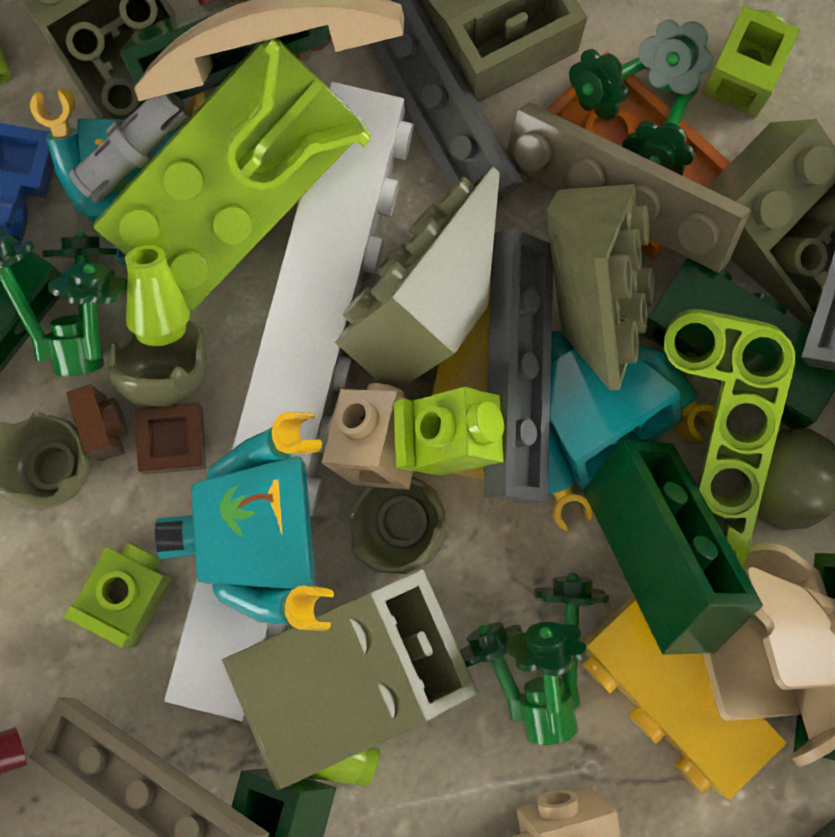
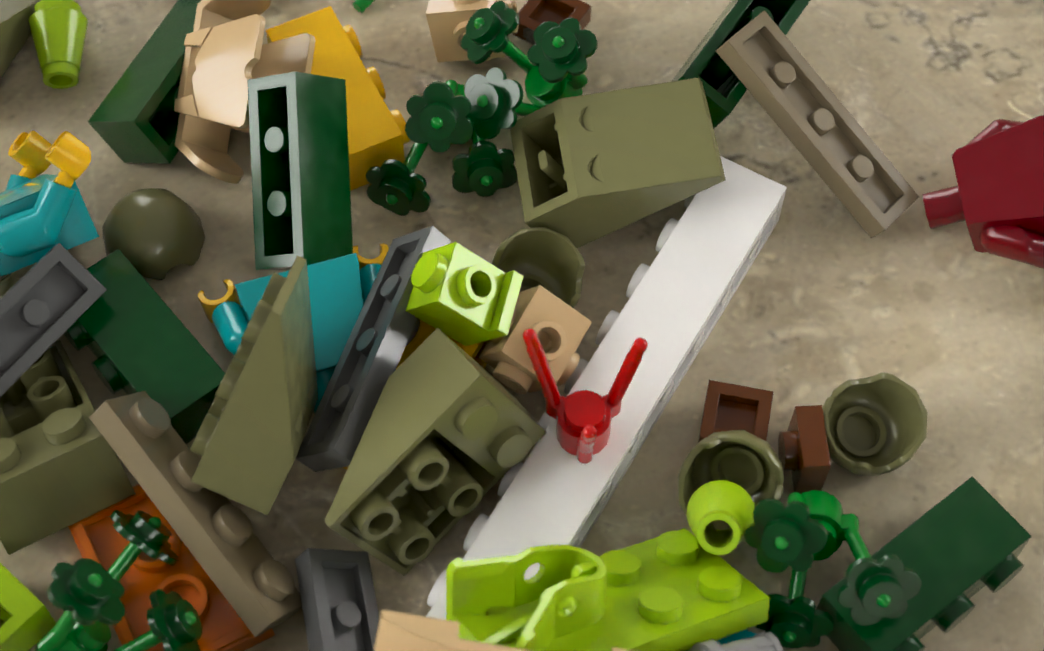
camera: 165 degrees left, 20 degrees down
lime brick [63,542,173,648] -> none
teal torso [155,411,334,631] -> none
lime beam [664,309,795,567] -> none
none -> dark green plant [460,1,598,140]
none -> red plant [523,328,647,464]

